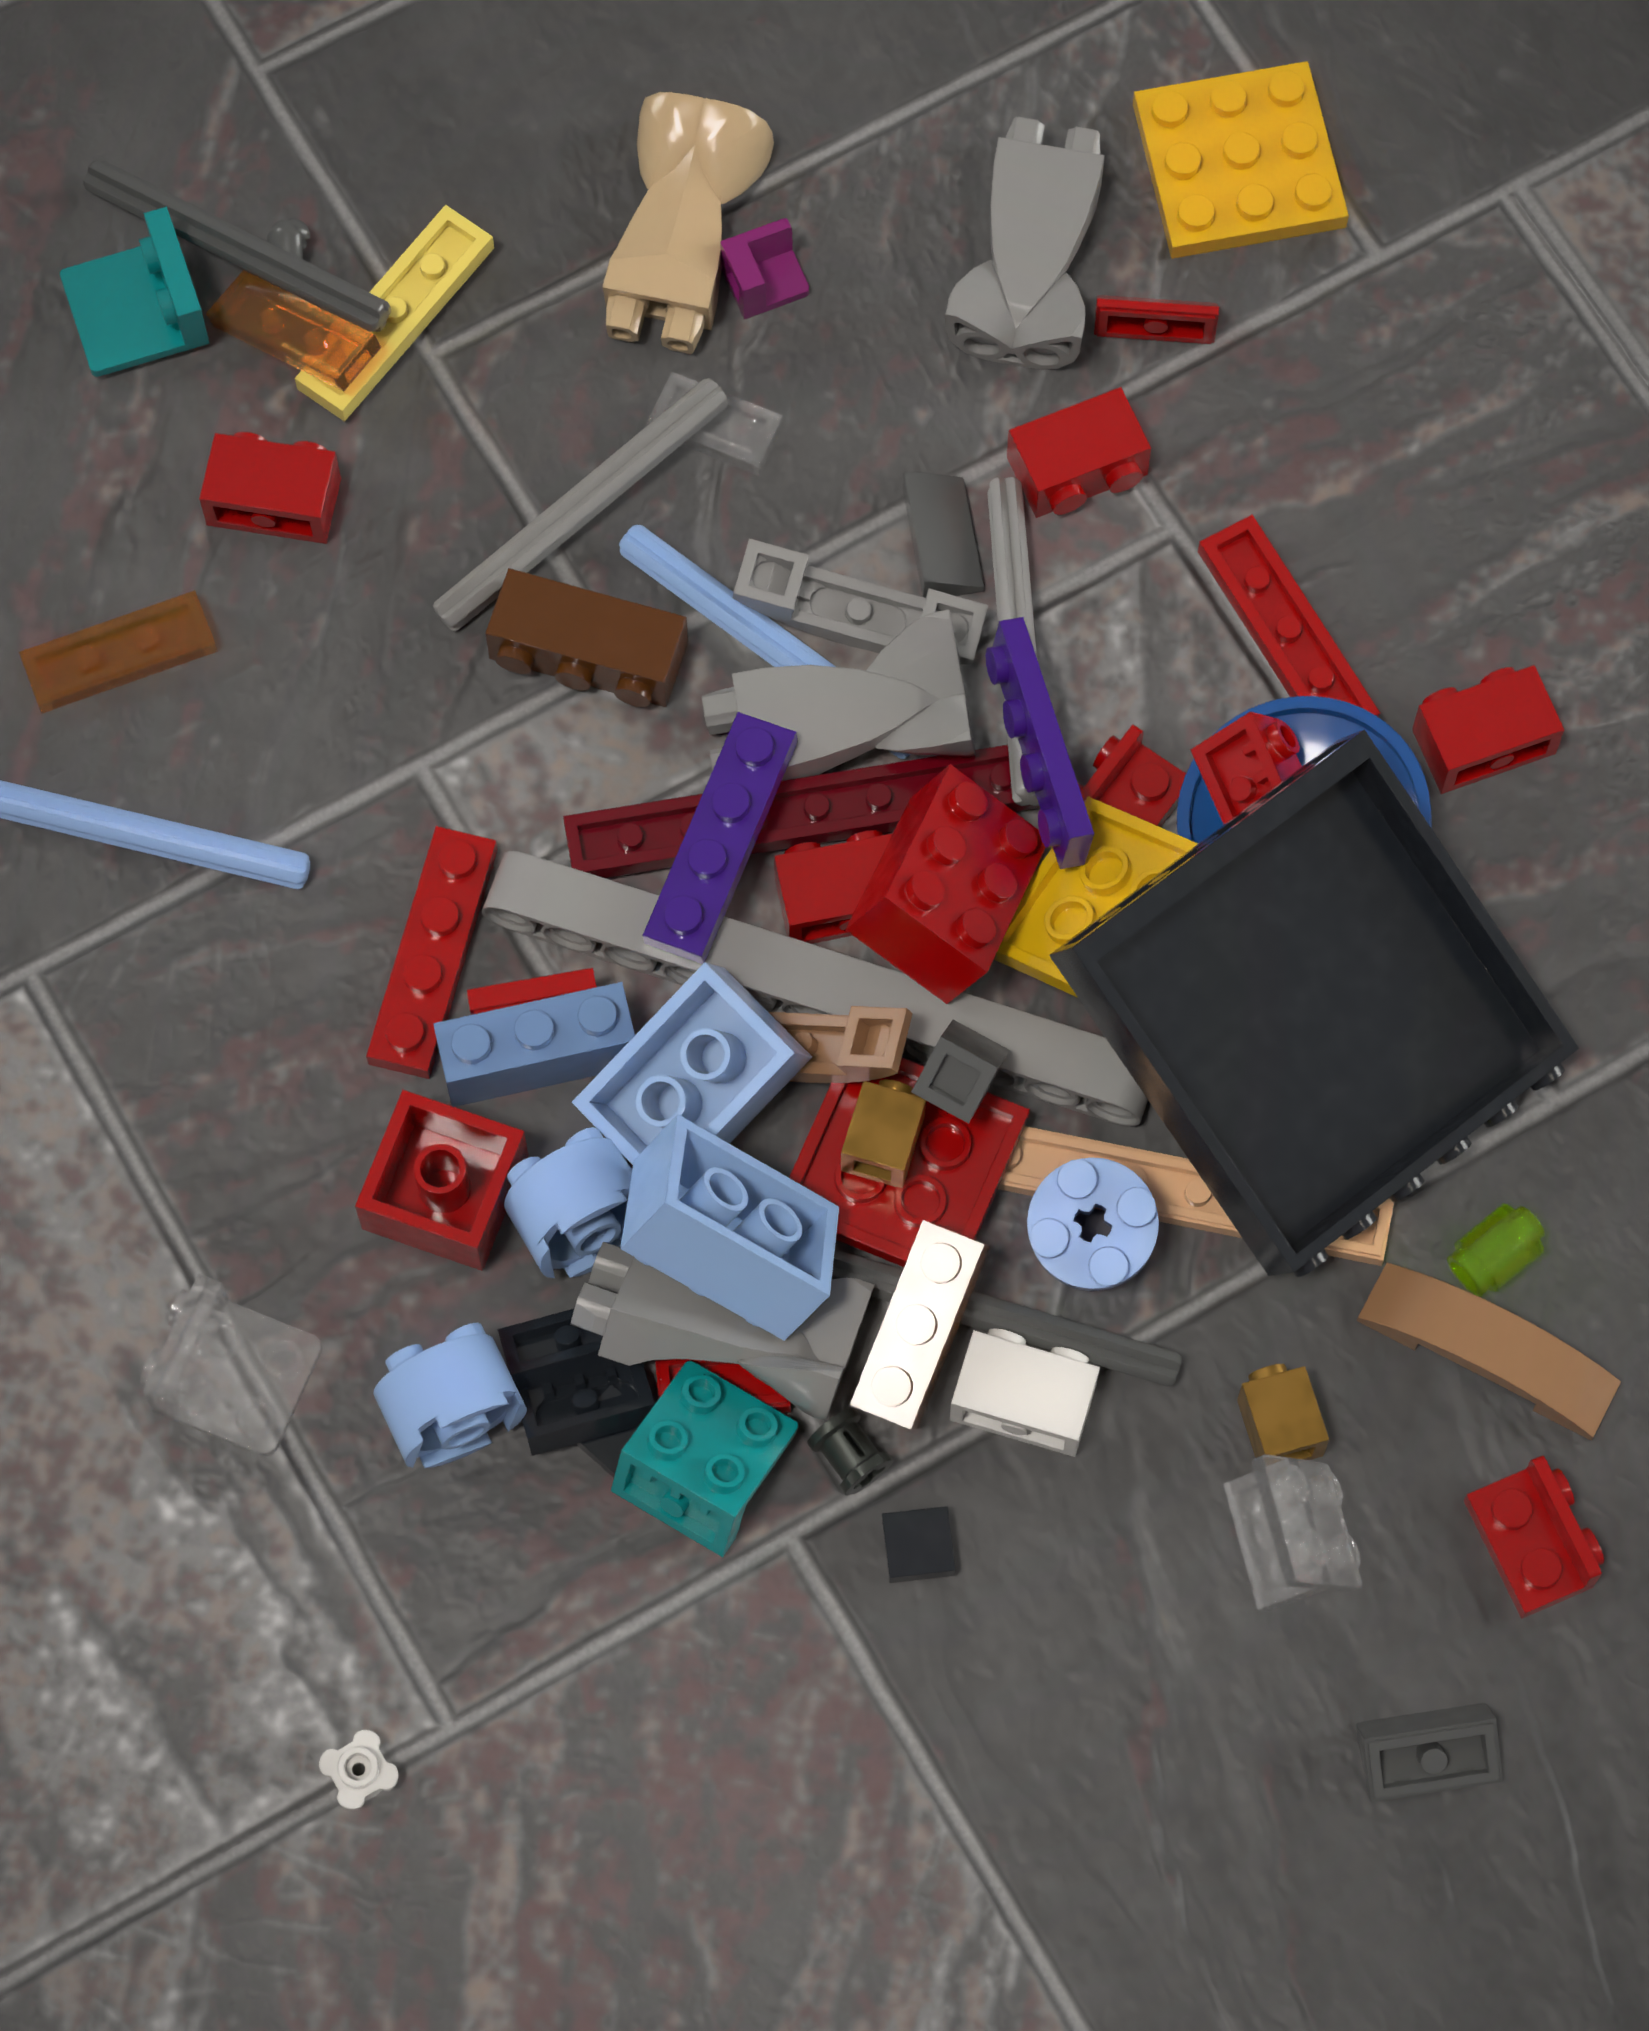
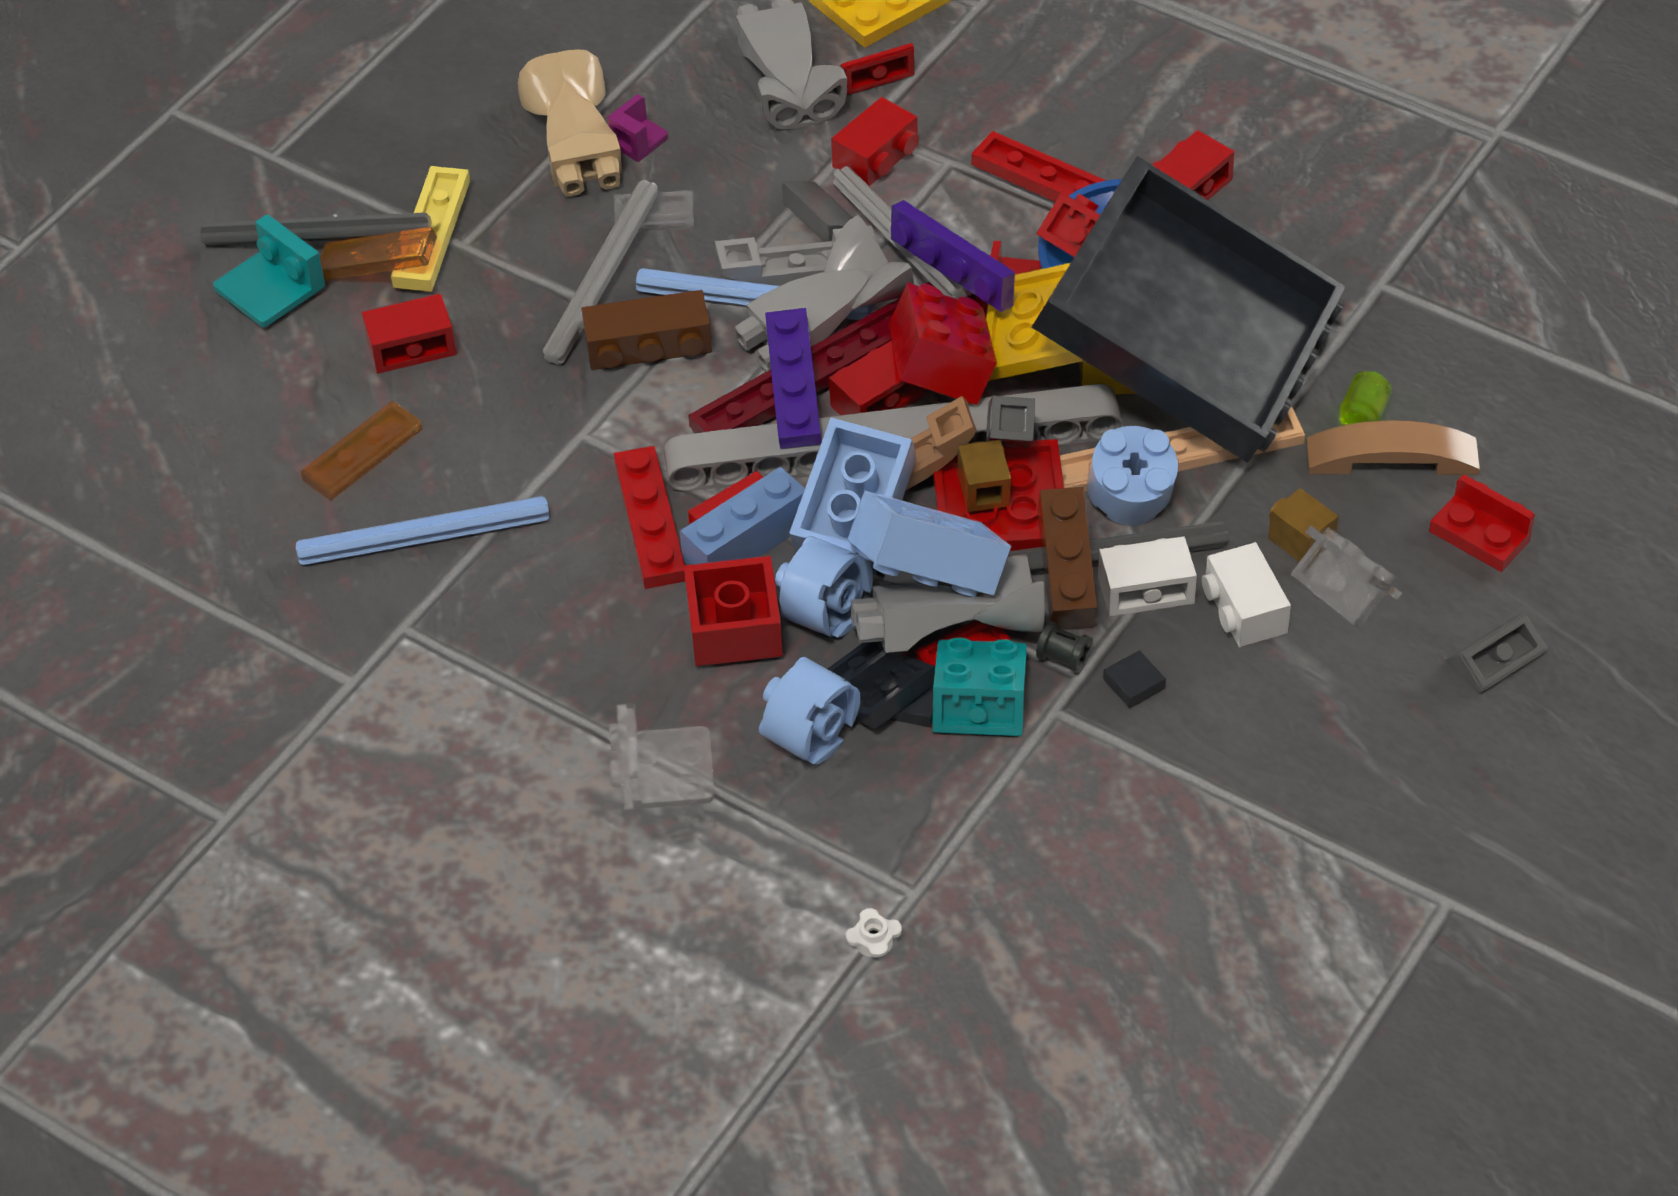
camera: 25 degrees left, 20 degrees down
none -> white brick [1202,542,1291,647]

